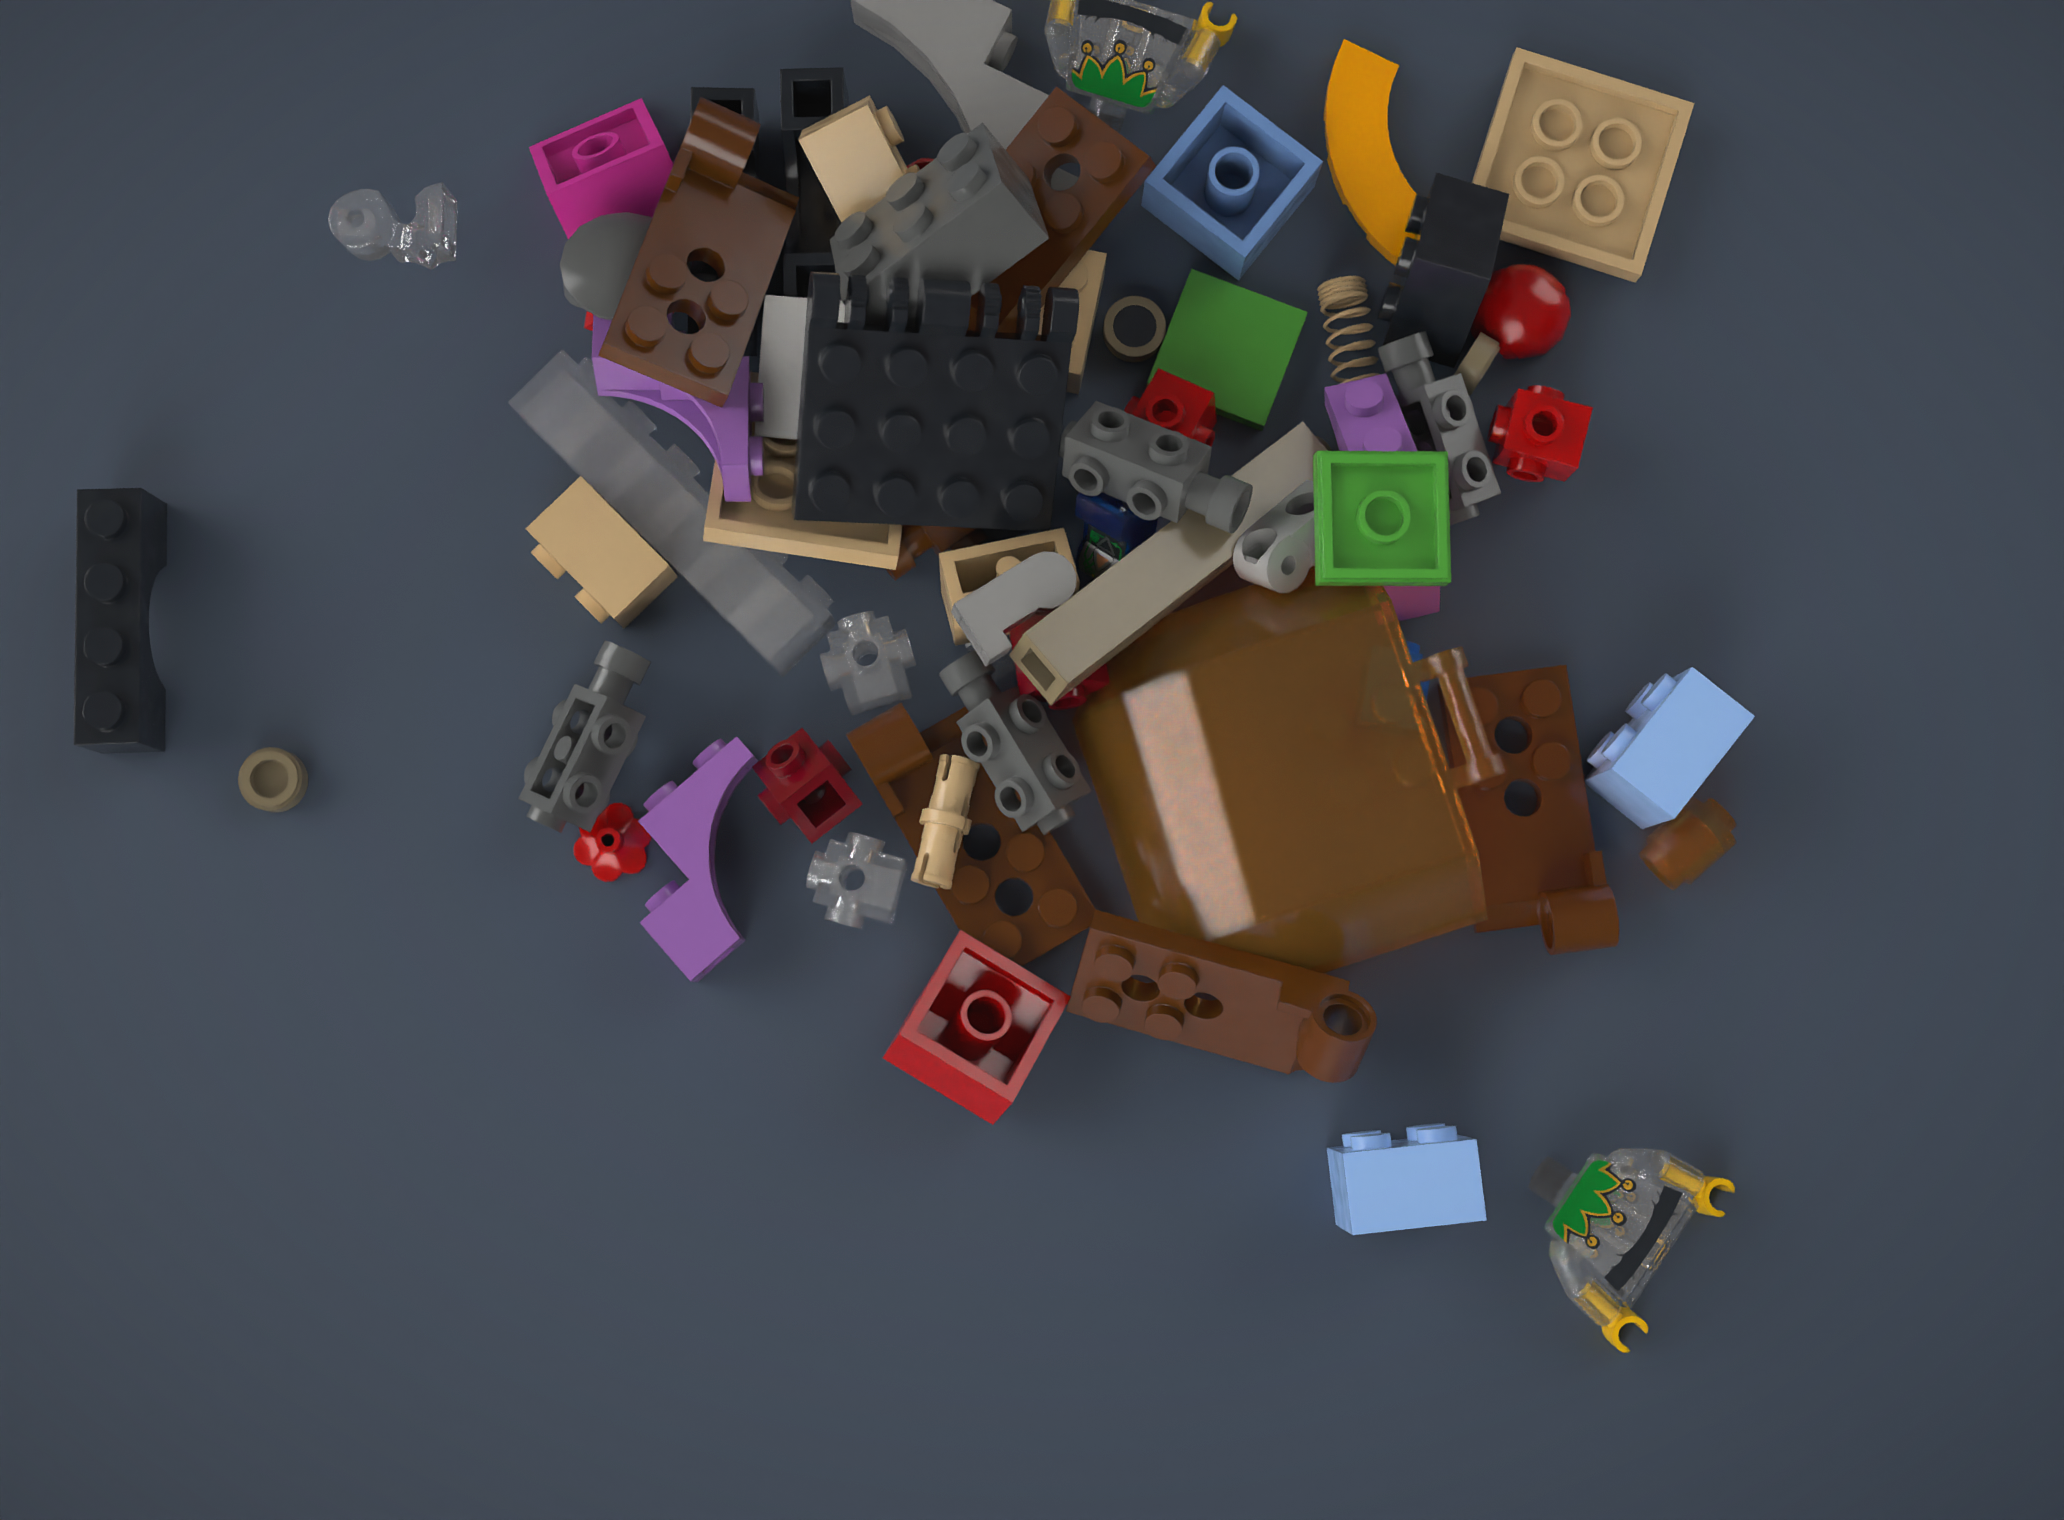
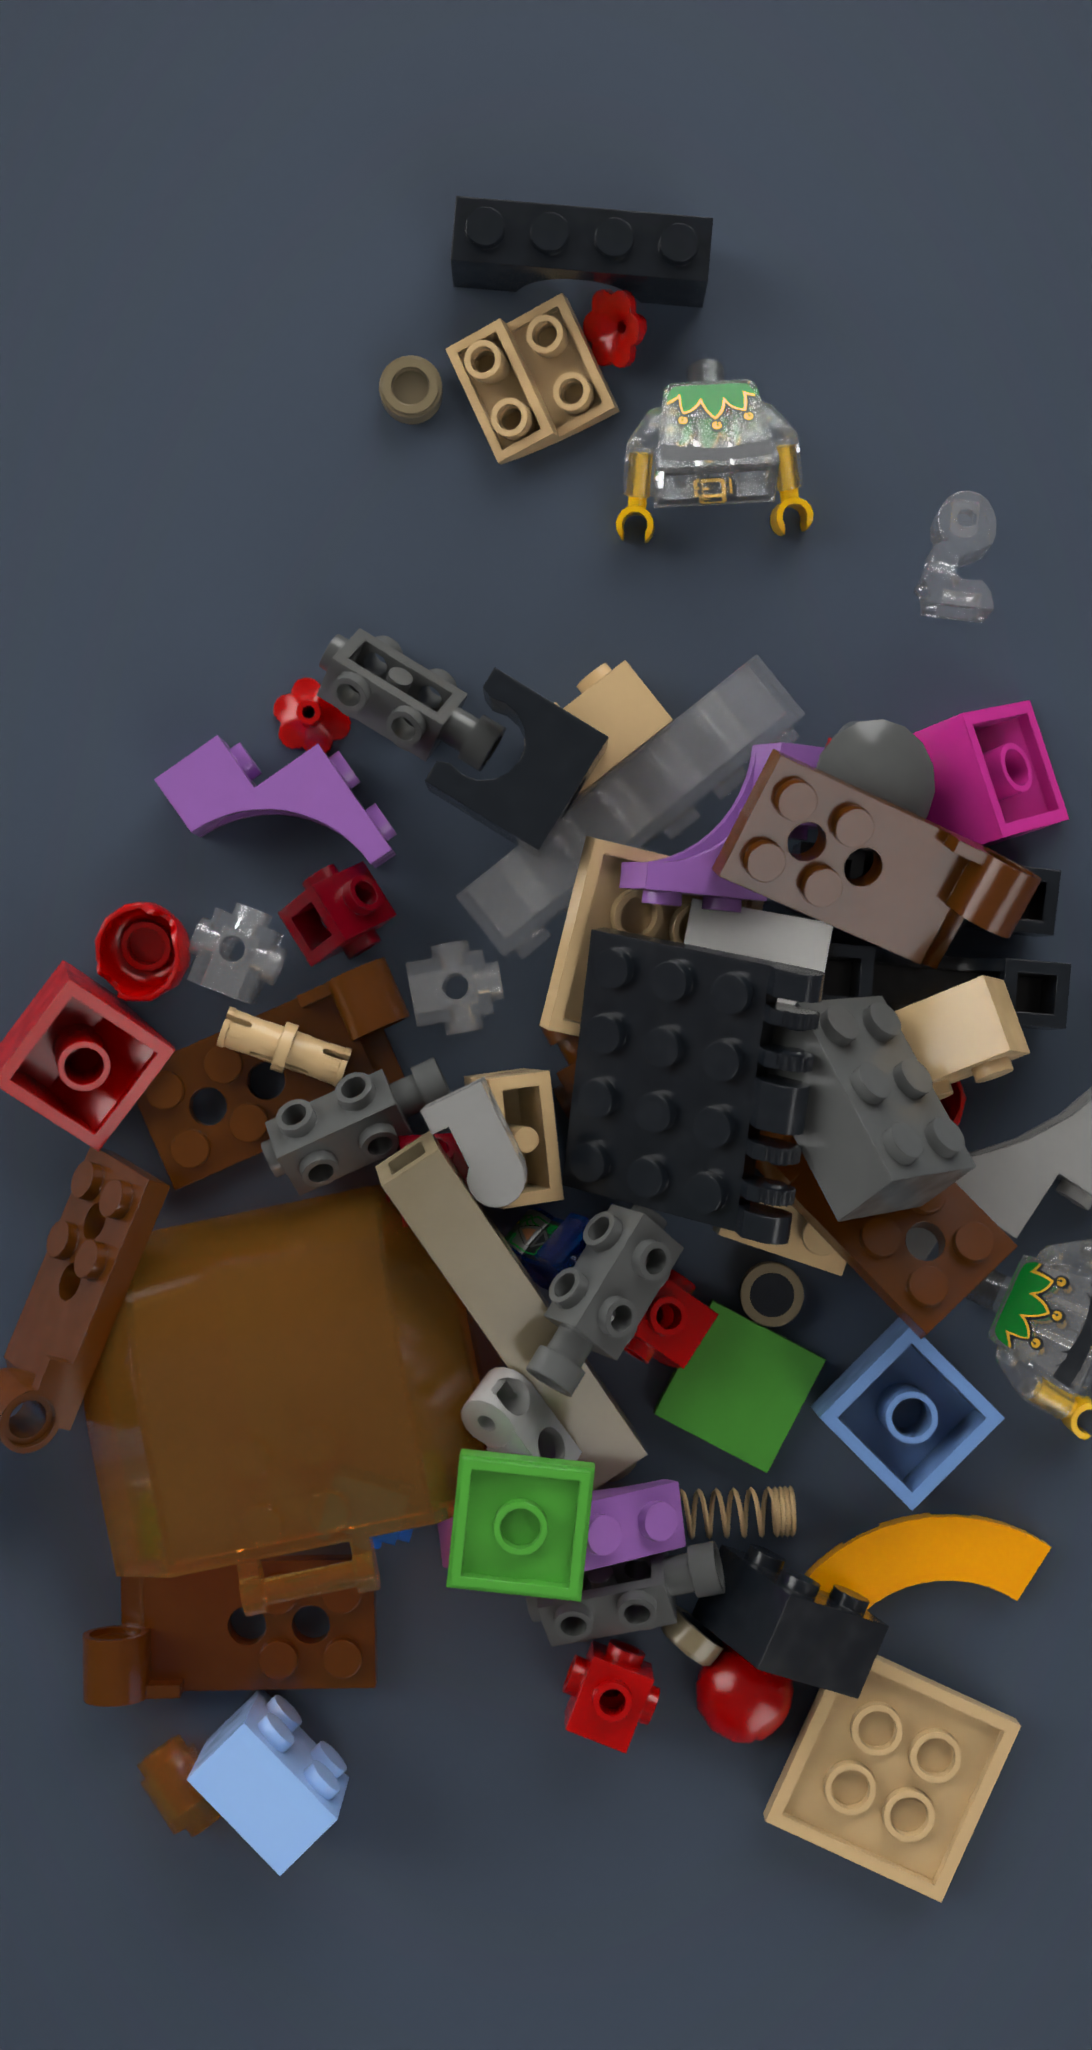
camera: 100 degrees right, 5 degrees up
none -> red hair [95,902,192,1001]
none -> black piece [425,667,609,858]
none -> tan slope [445,293,620,465]
none -> red plant [583,289,647,368]
none -> clear torso [616,359,814,543]

